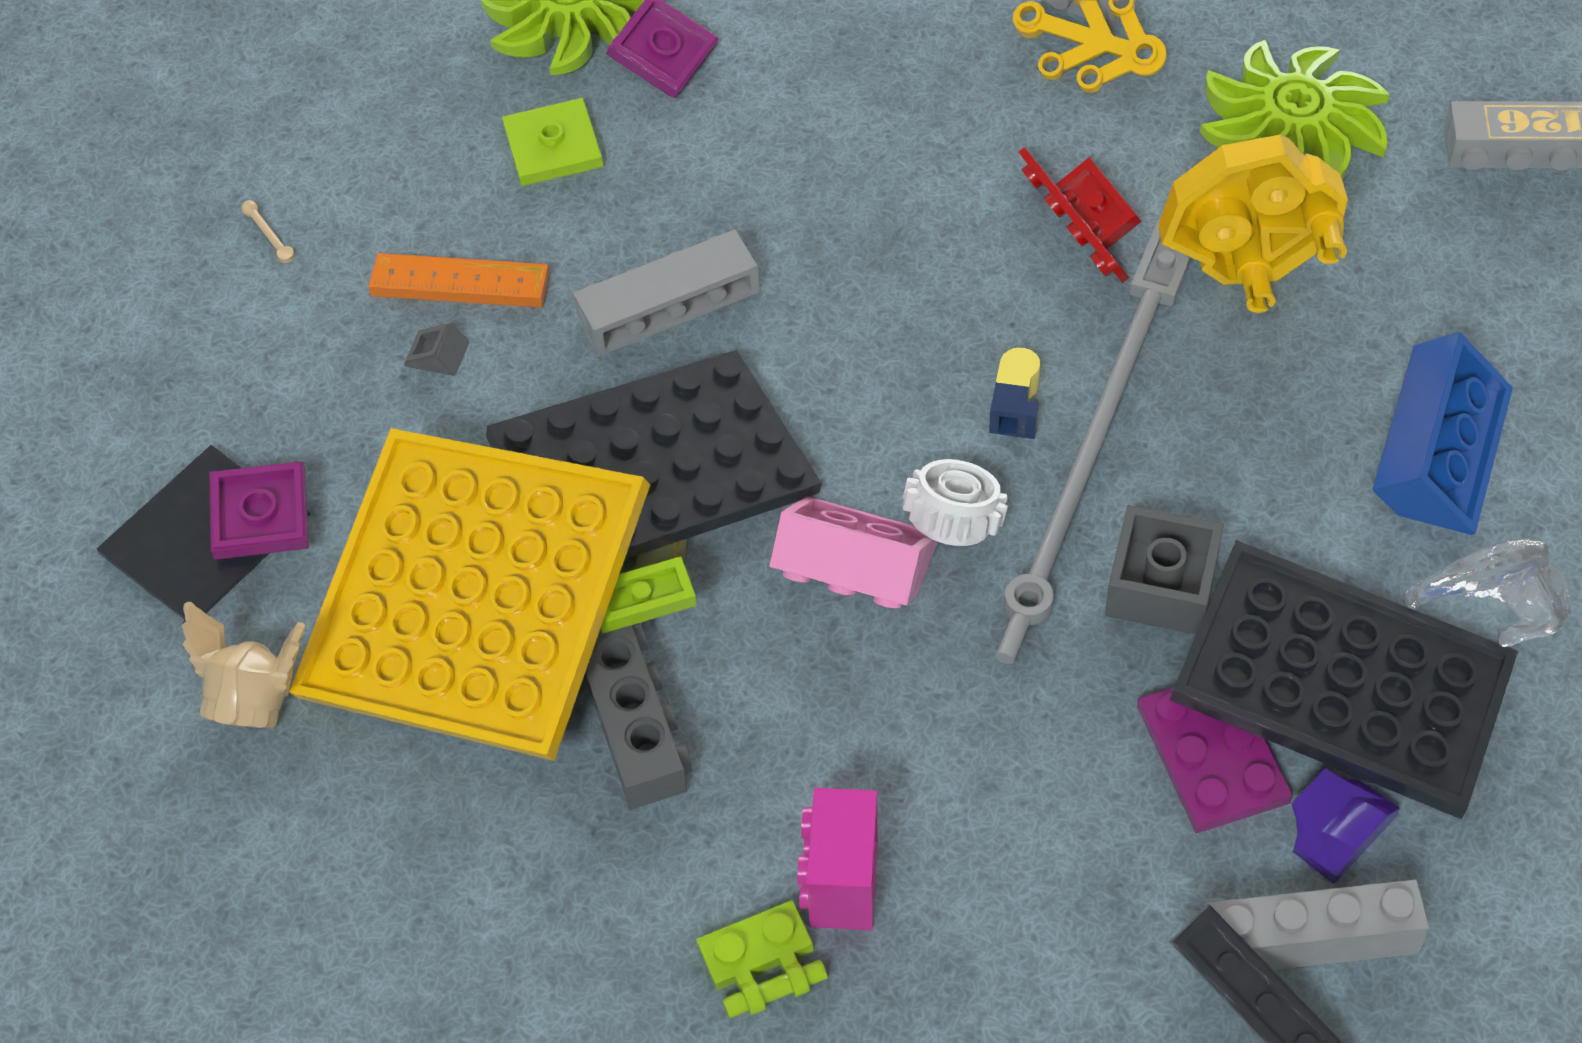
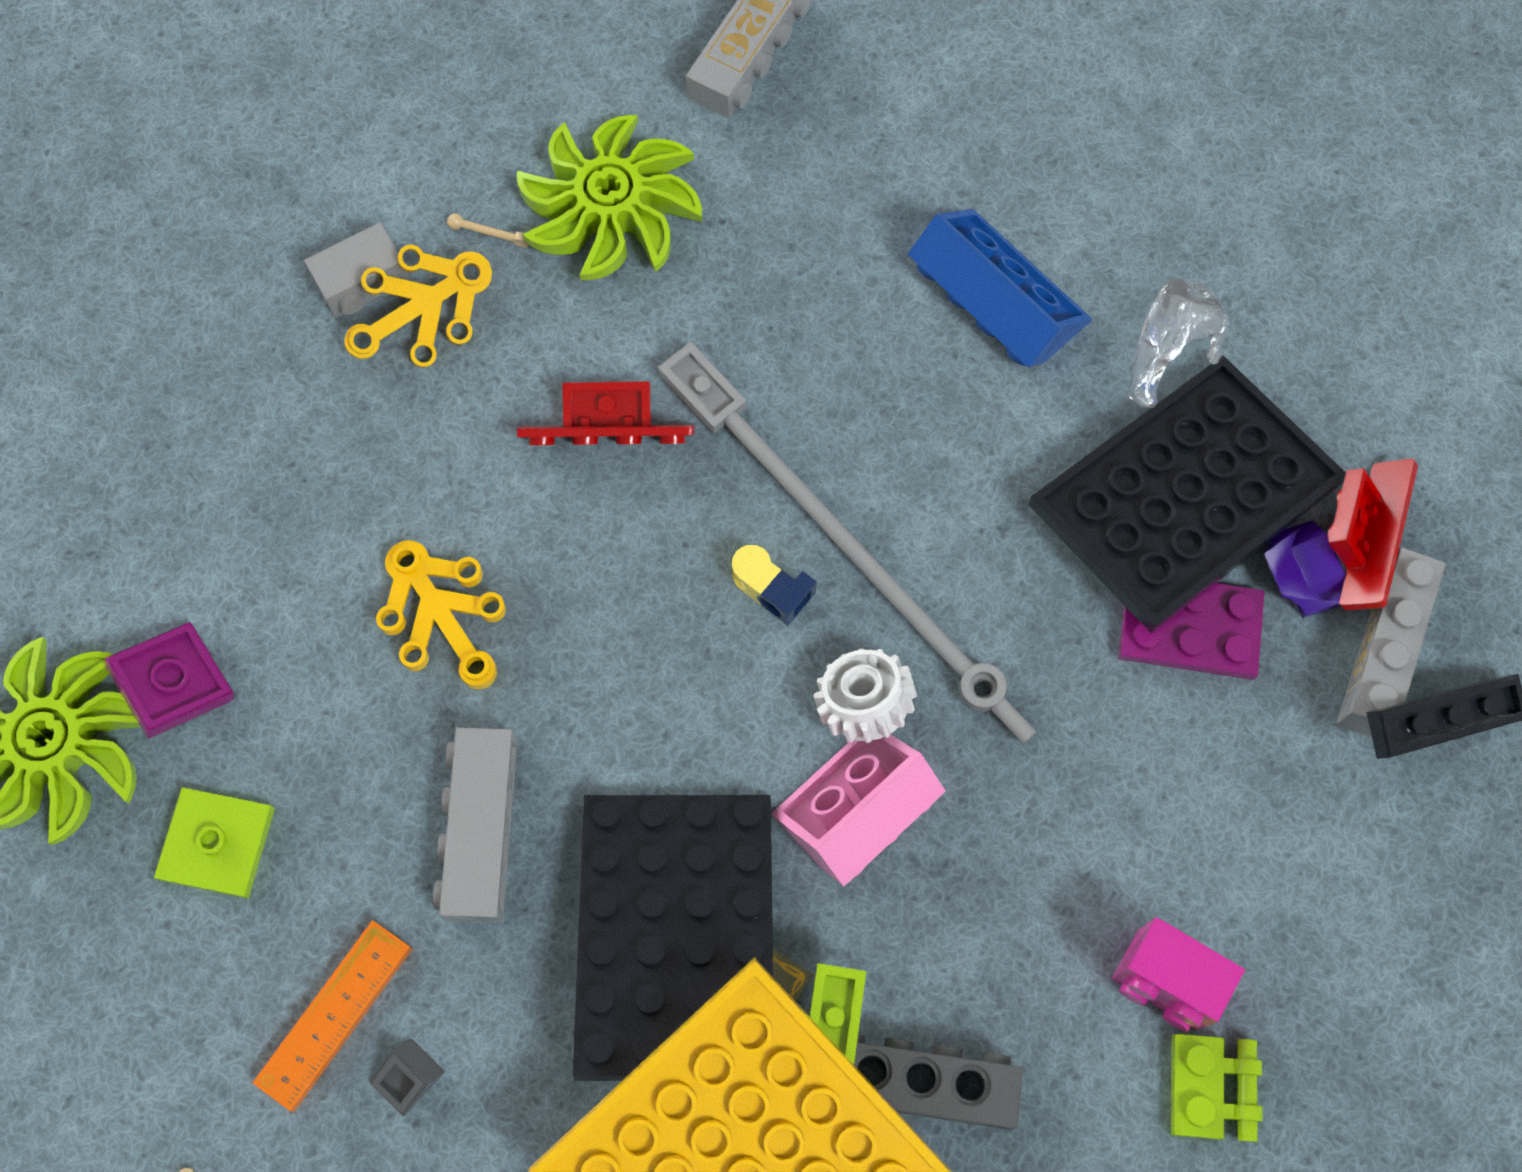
camera: 65 degrees left, 15 degrees up
dark grey brick [1105,505,1224,634] -> none
yellow brick [1158,135,1348,313] -> none
none -> yellow plant [376,540,506,690]
none -> tan hinge [447,213,529,248]
none -> red bracket [1328,458,1418,610]

